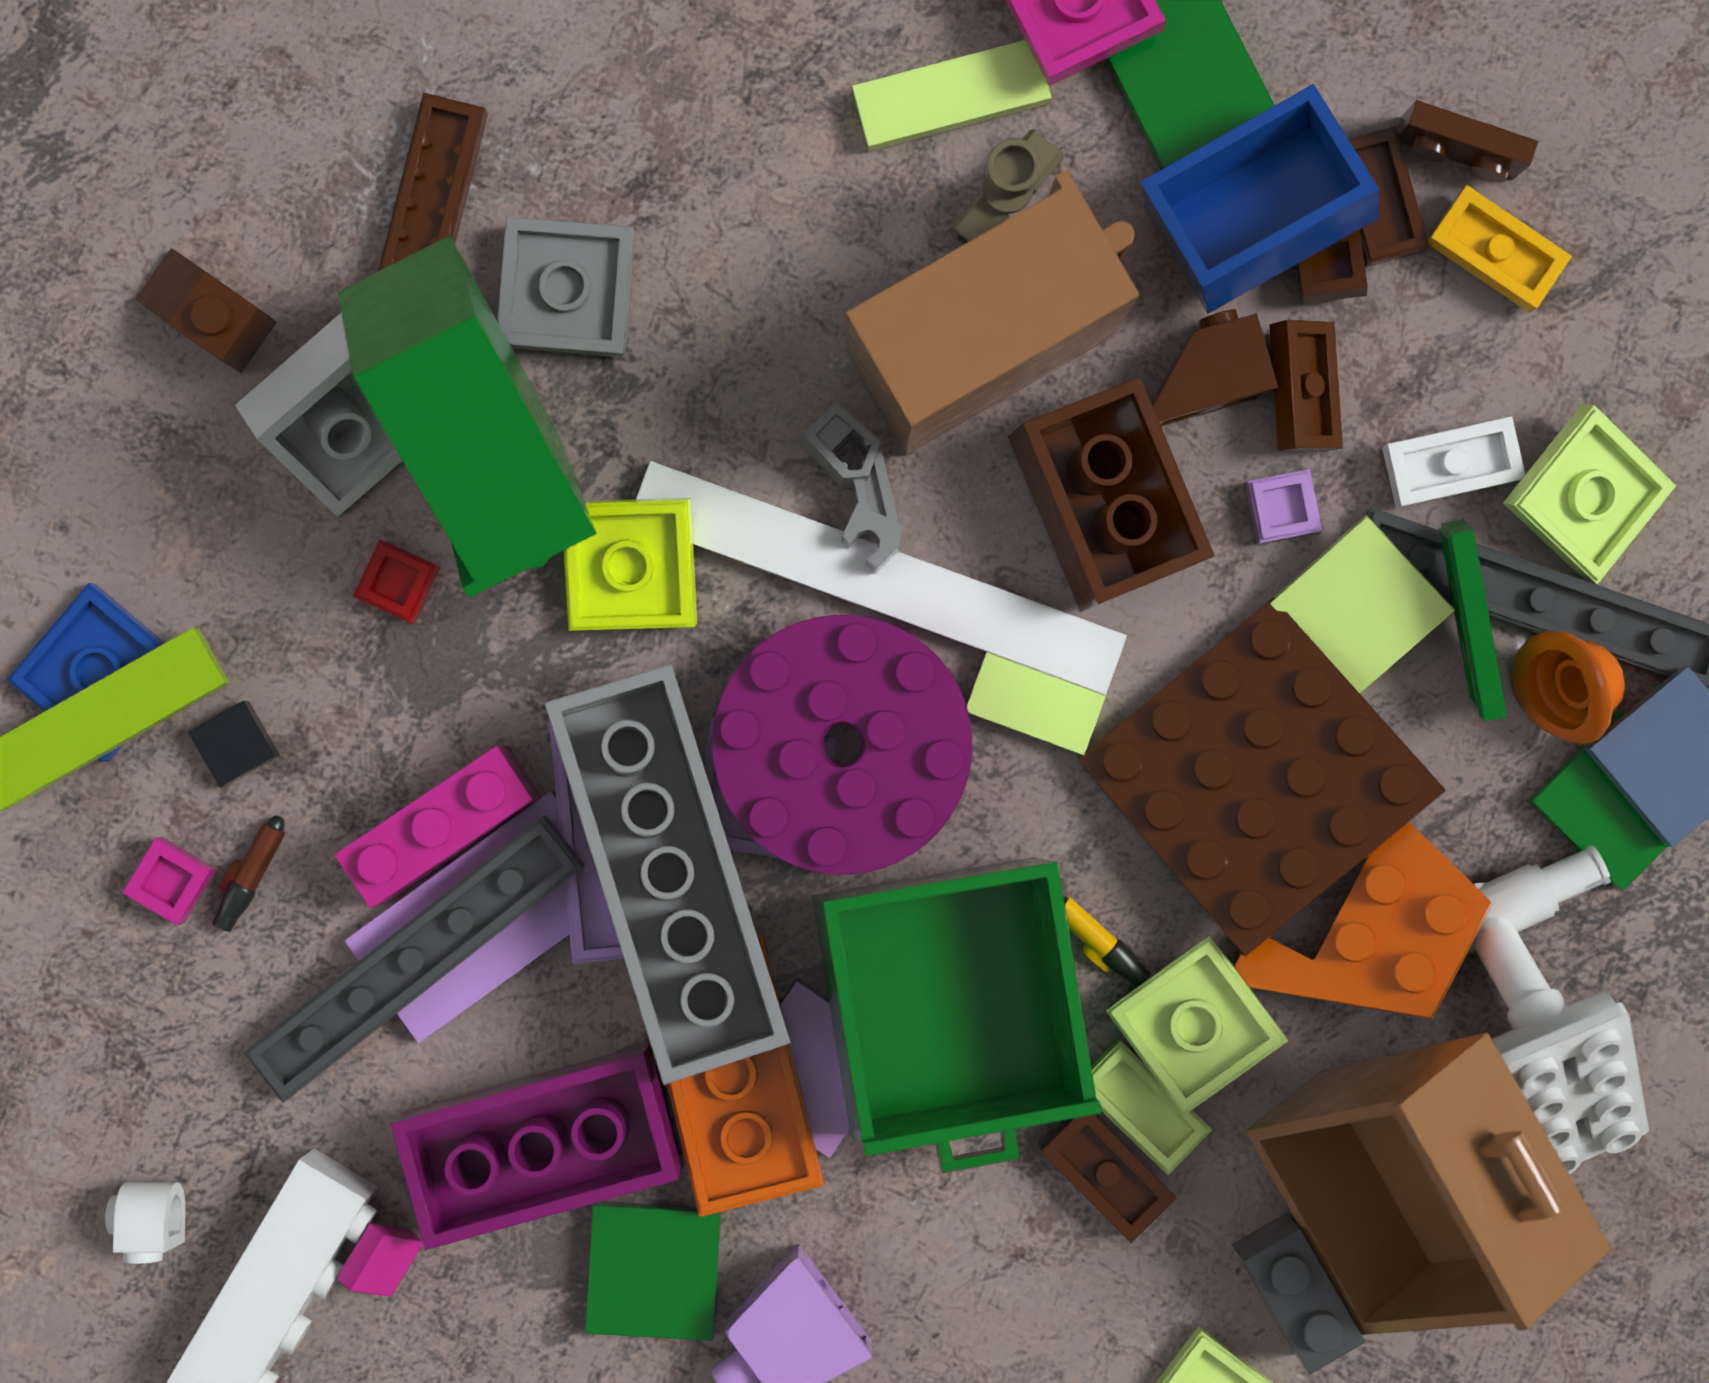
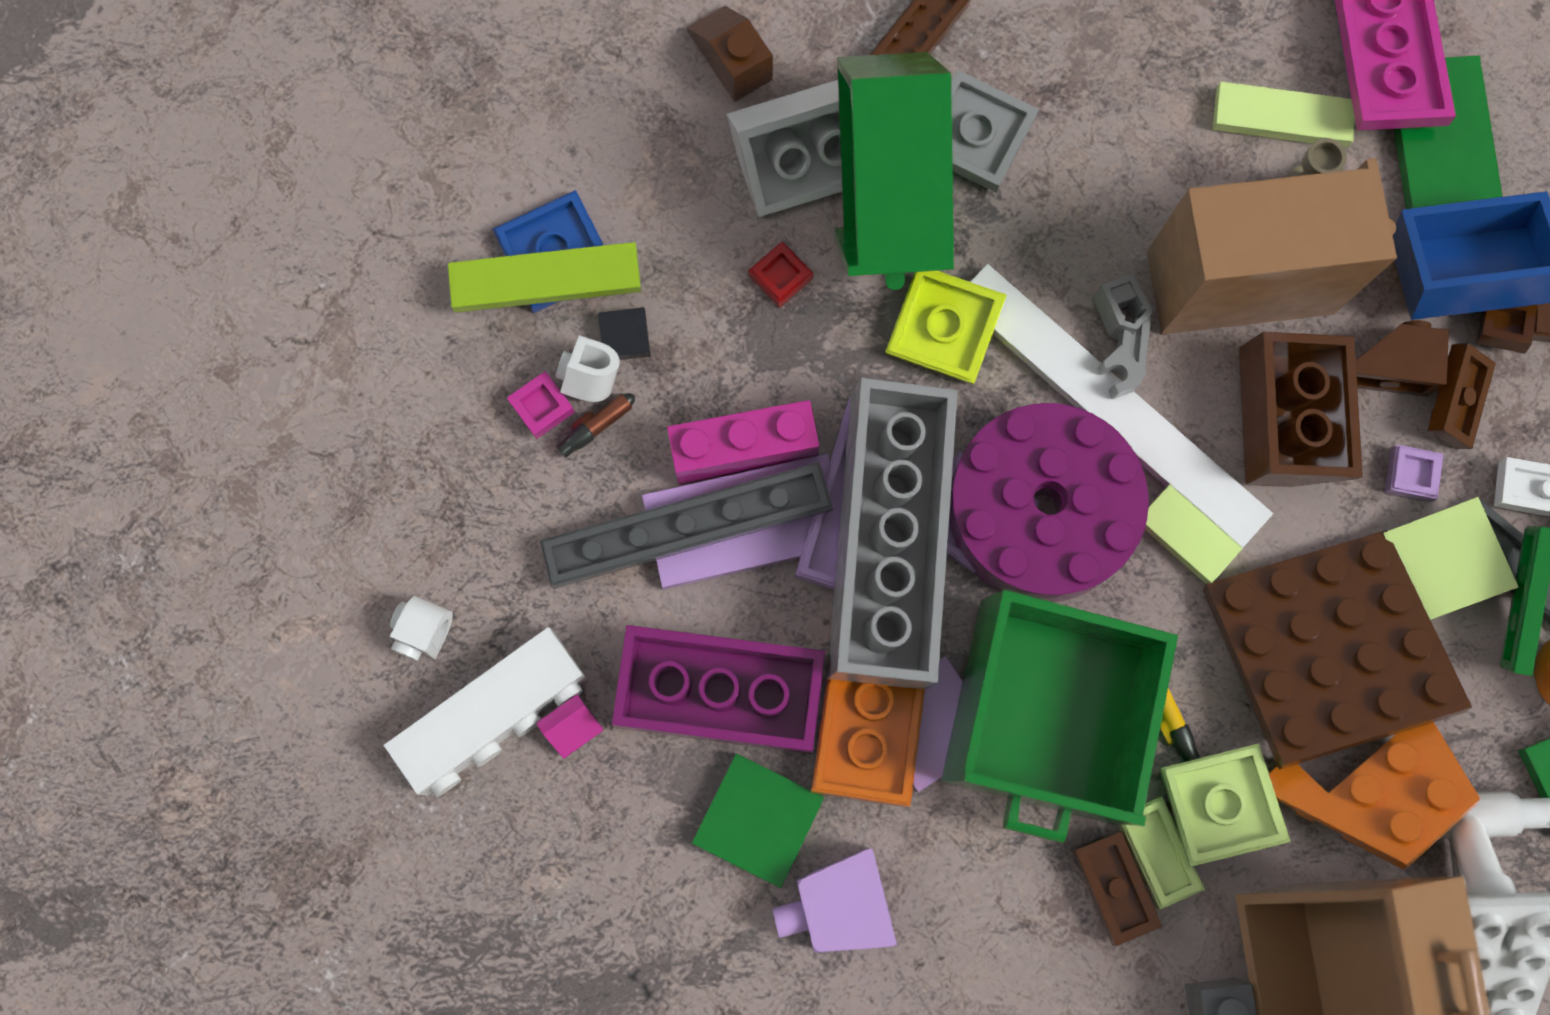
camera: 20 degrees right, 10 degrees down
none -> white plate [555,335,620,402]

